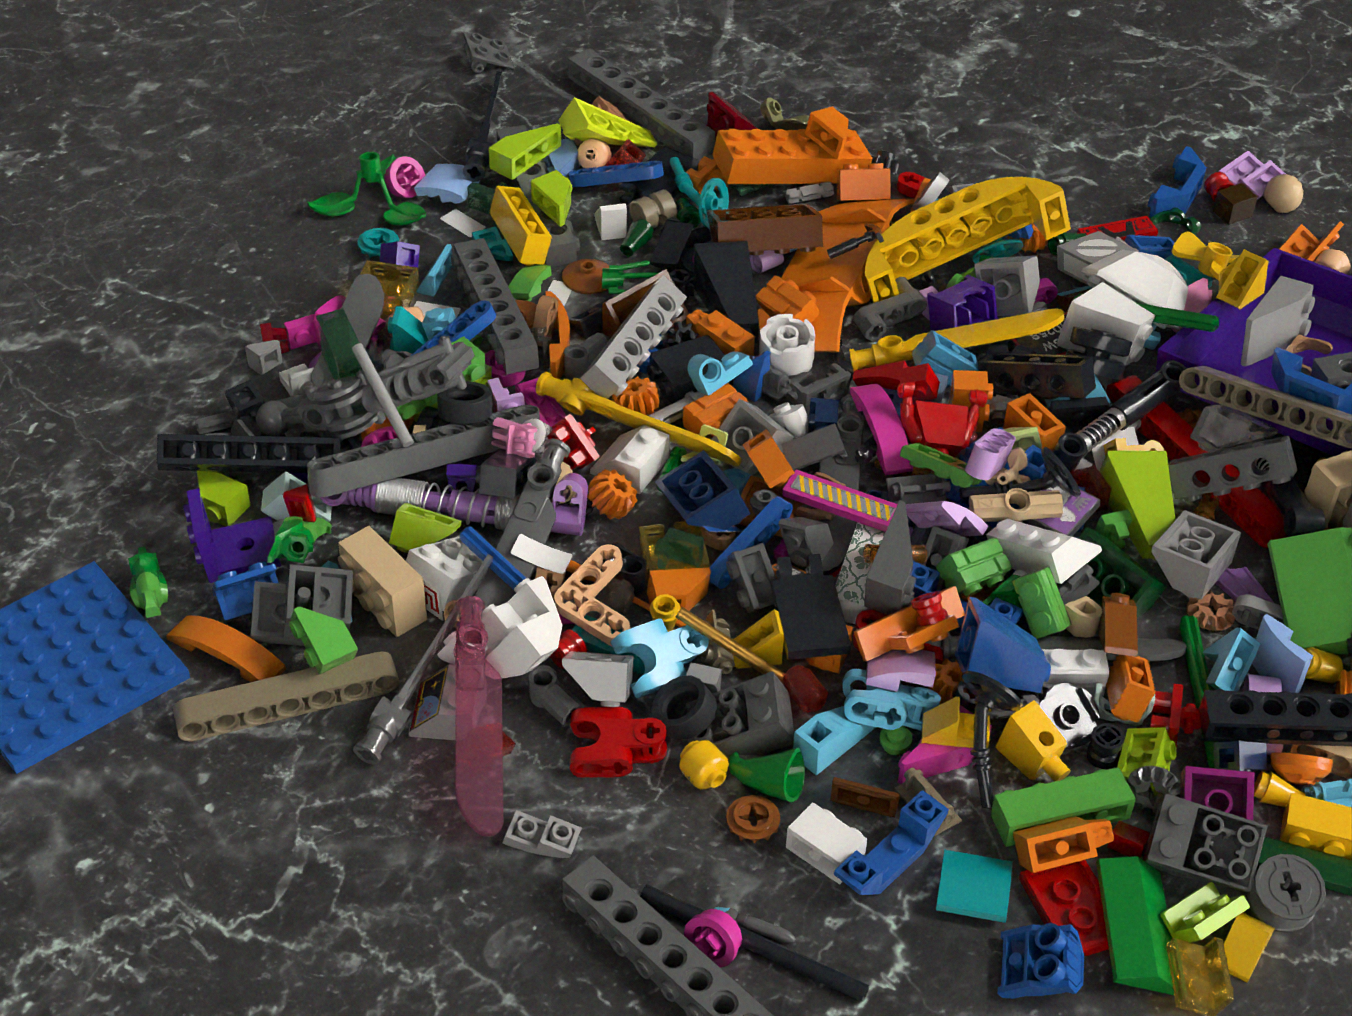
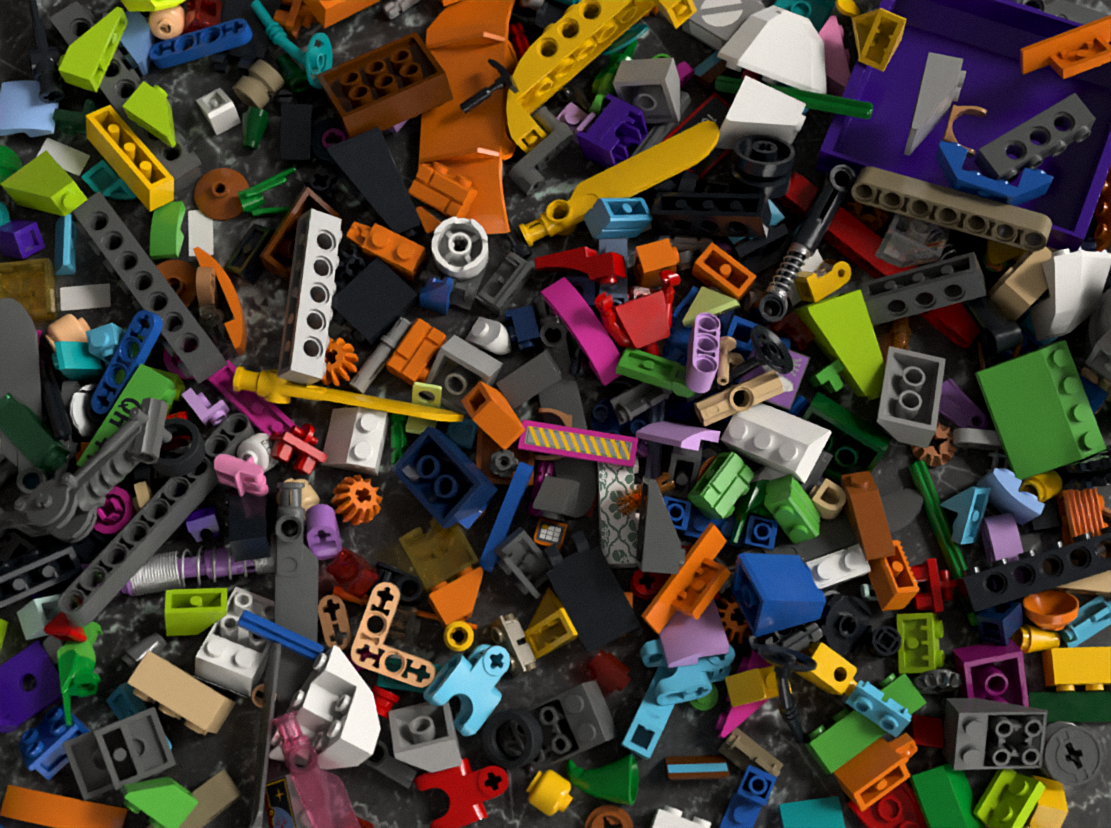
camera: 25 degrees left, 30 degrees up
light grey bar [352,343,414,447] -> none
white sticker [511,534,572,574] -> none
dark grey piece [564,332,608,380] -> none
clear green bracket [654,528,704,570] -> none
pearl gold bar [676,607,788,684] -> none
light grey slope [686,663,722,693] -> none
medium azure plate [688,351,753,396] -> none
red wheel [910,591,948,626] -> none
none -> lime slope [0,151,88,217]
none -> clear red brick [326,547,379,599]
none -> medium azure hinge [845,680,912,738]

